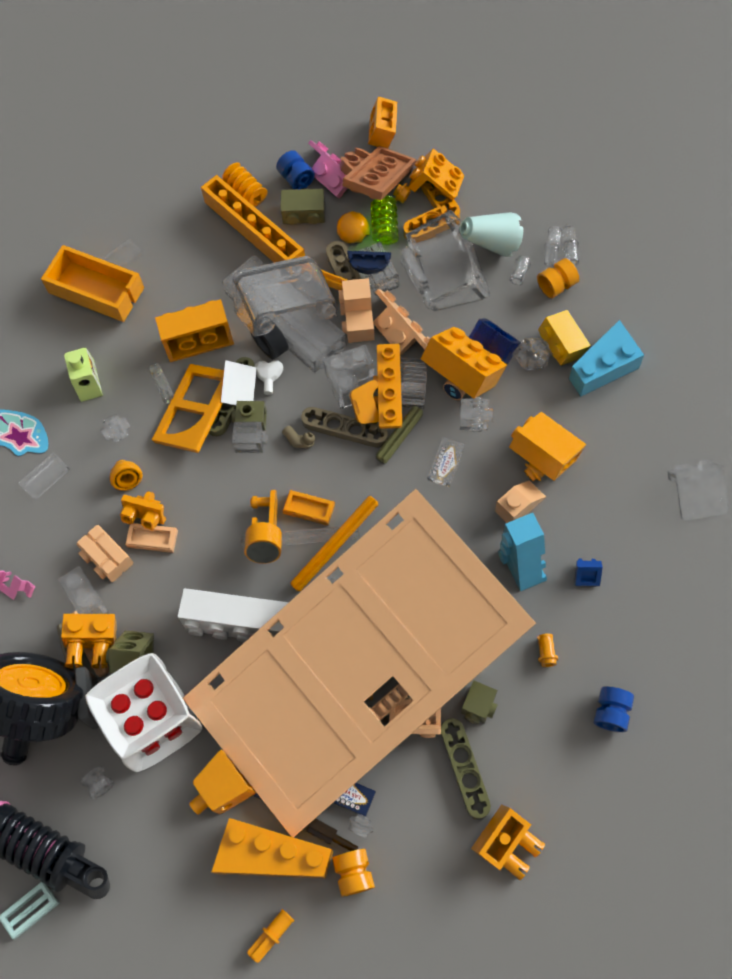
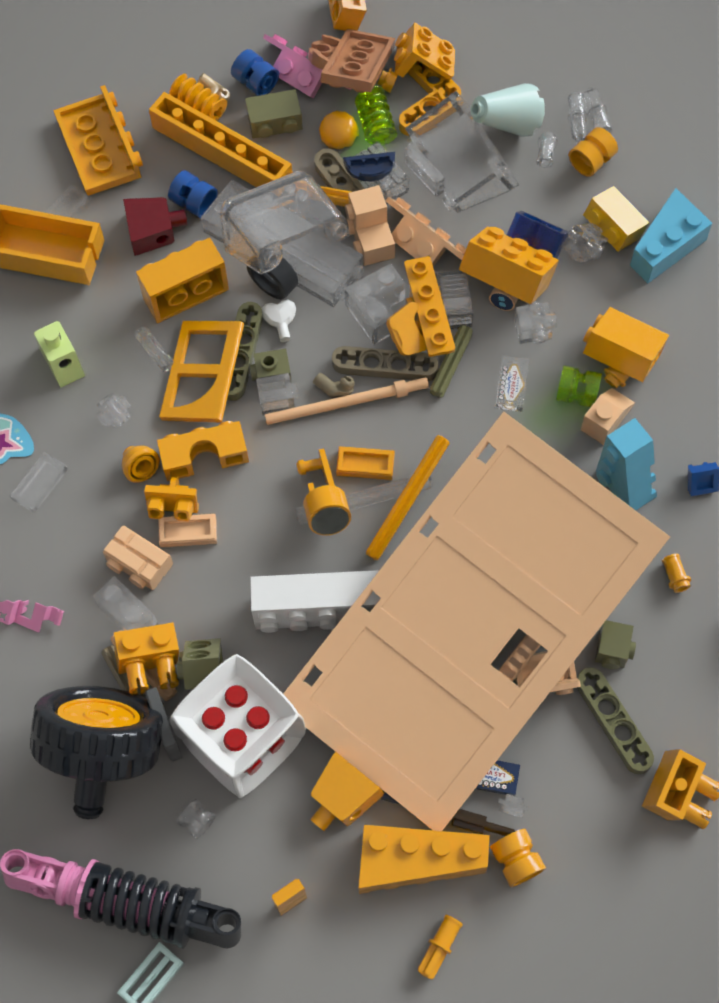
camera: 15 degrees left, 0 degrees up
white sticker [221,360,257,405] -> none
none -> light orange bracket [53,85,143,196]
none -> dark red torso [123,197,188,256]
none -> light orange arch [157,421,249,481]
none -> blue wheel [168,170,218,218]
none -> tan arm [197,73,230,102]
none -> light nougat bar [265,377,429,425]
none -> light orange tile [271,879,307,916]
none -> clear neon green wheel [556,365,602,408]

